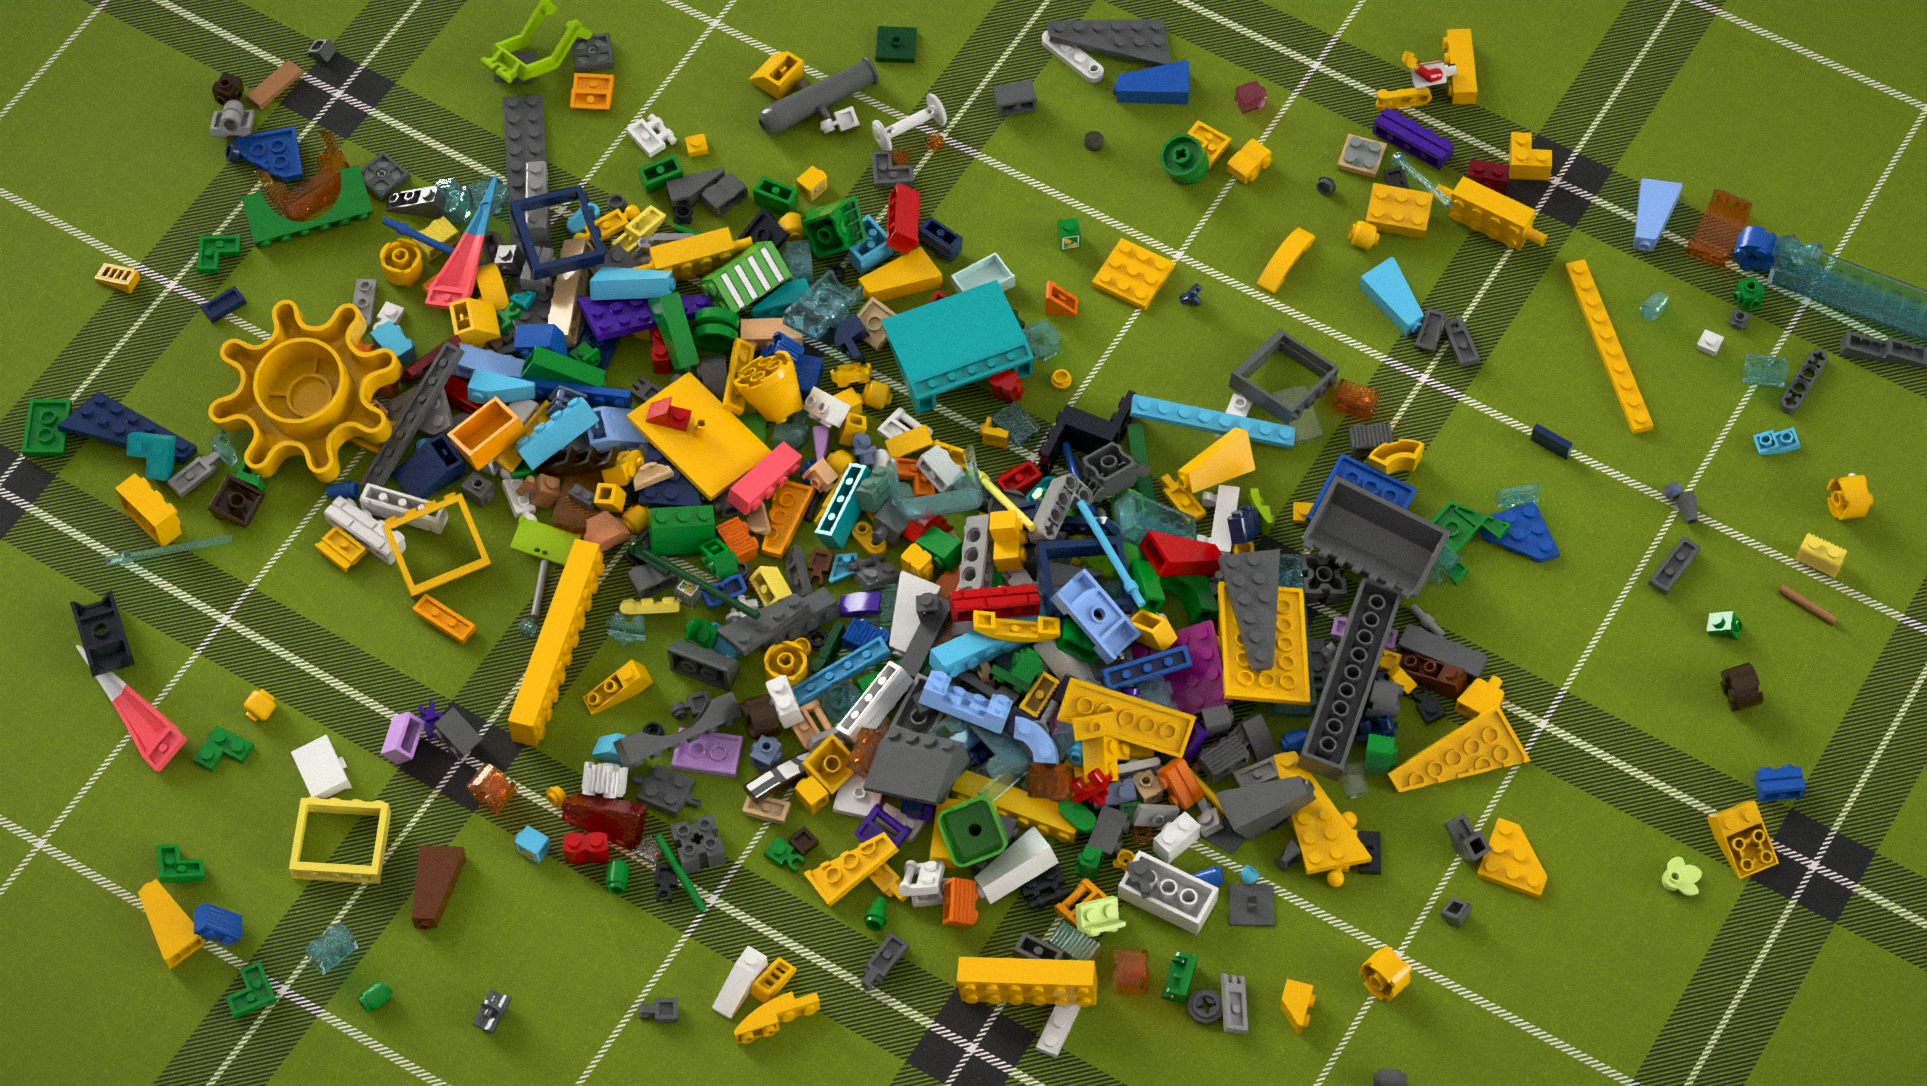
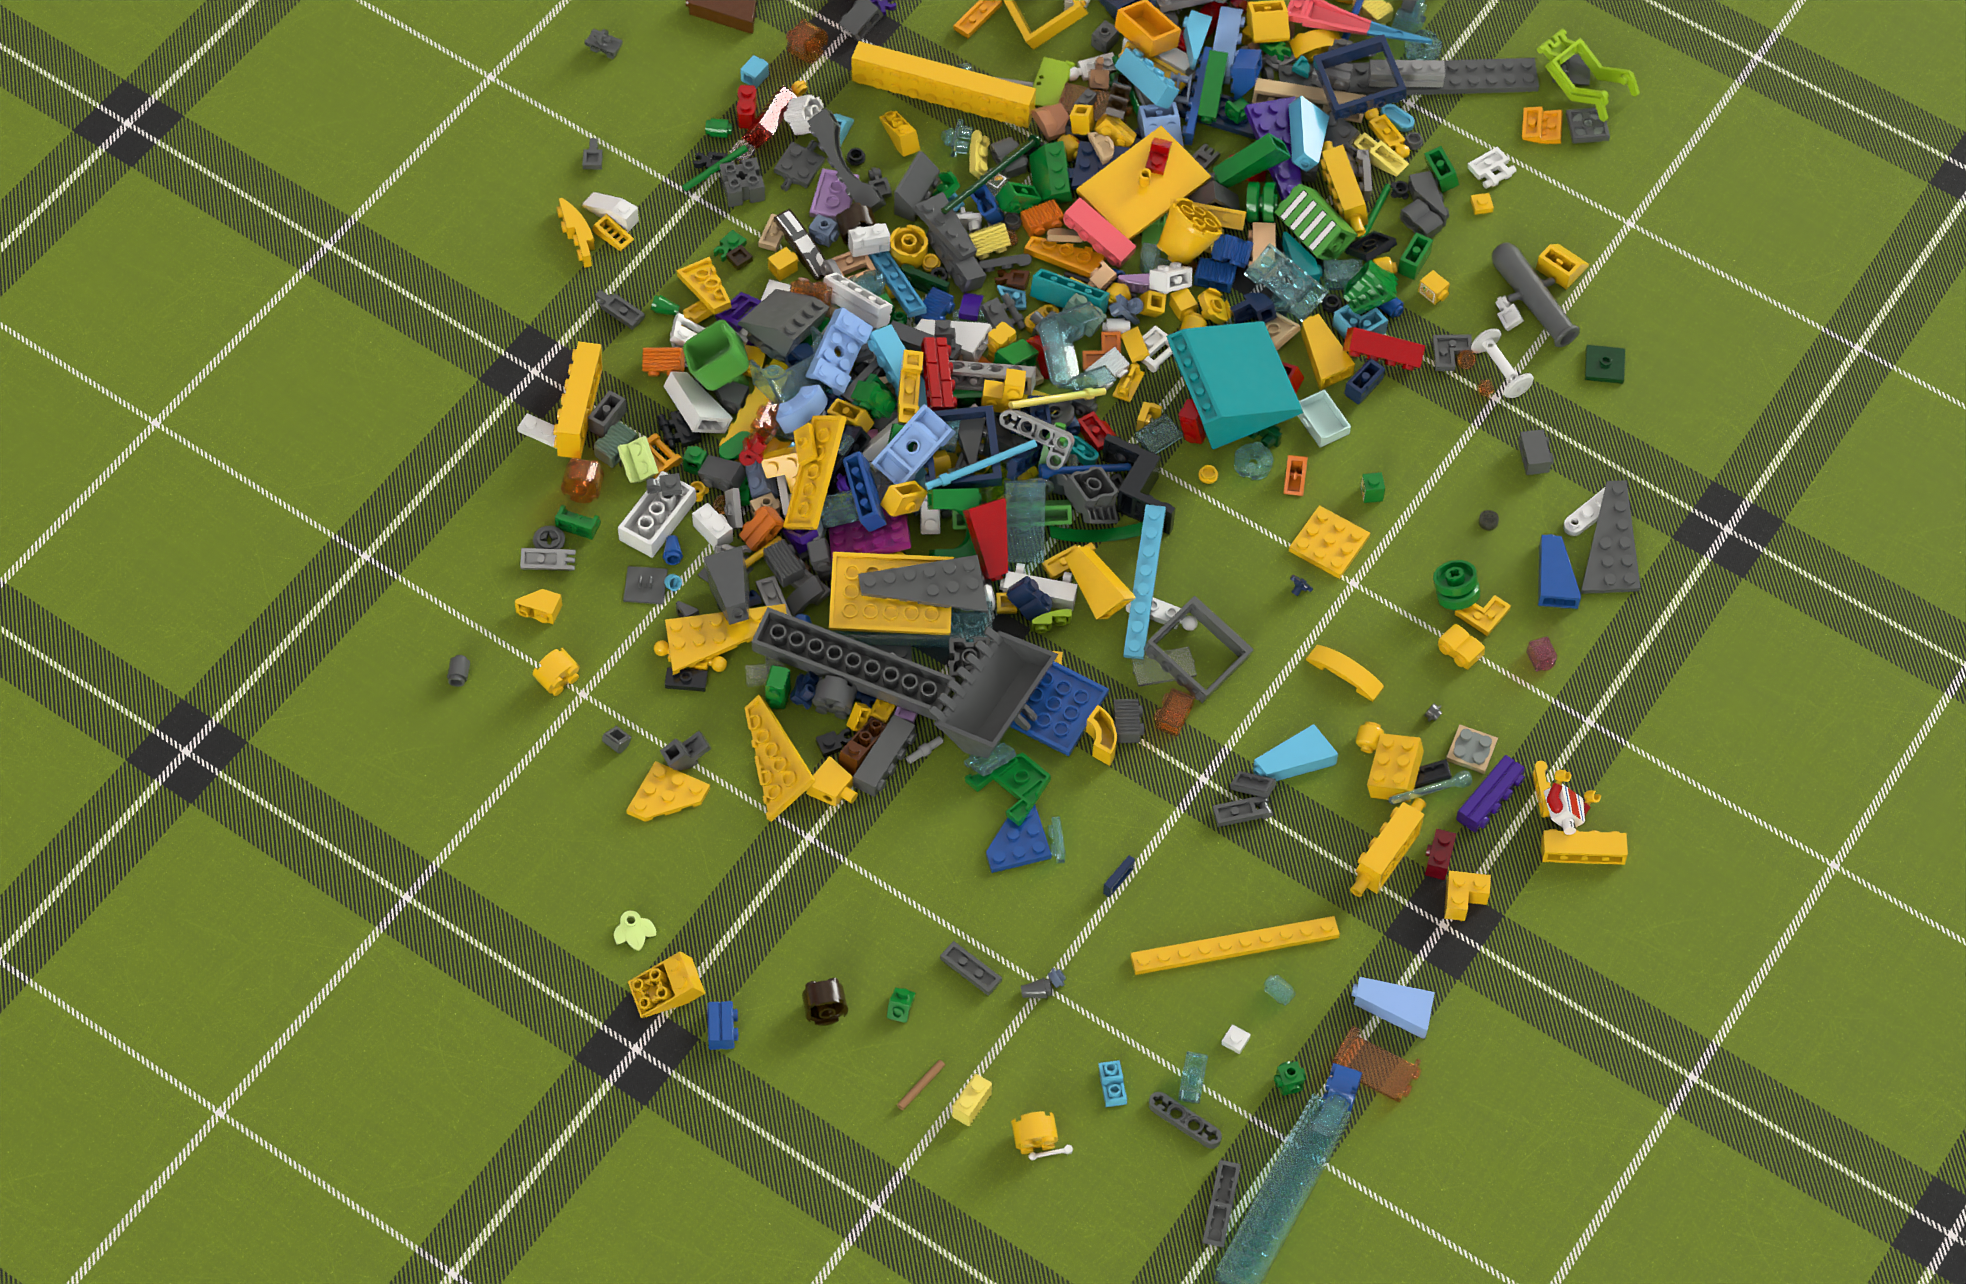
camera: 90 degrees right, 0 degrees up
yellow slope [801,733,862,795] -> none
dark grey plate [1728,309,1751,330] -> none

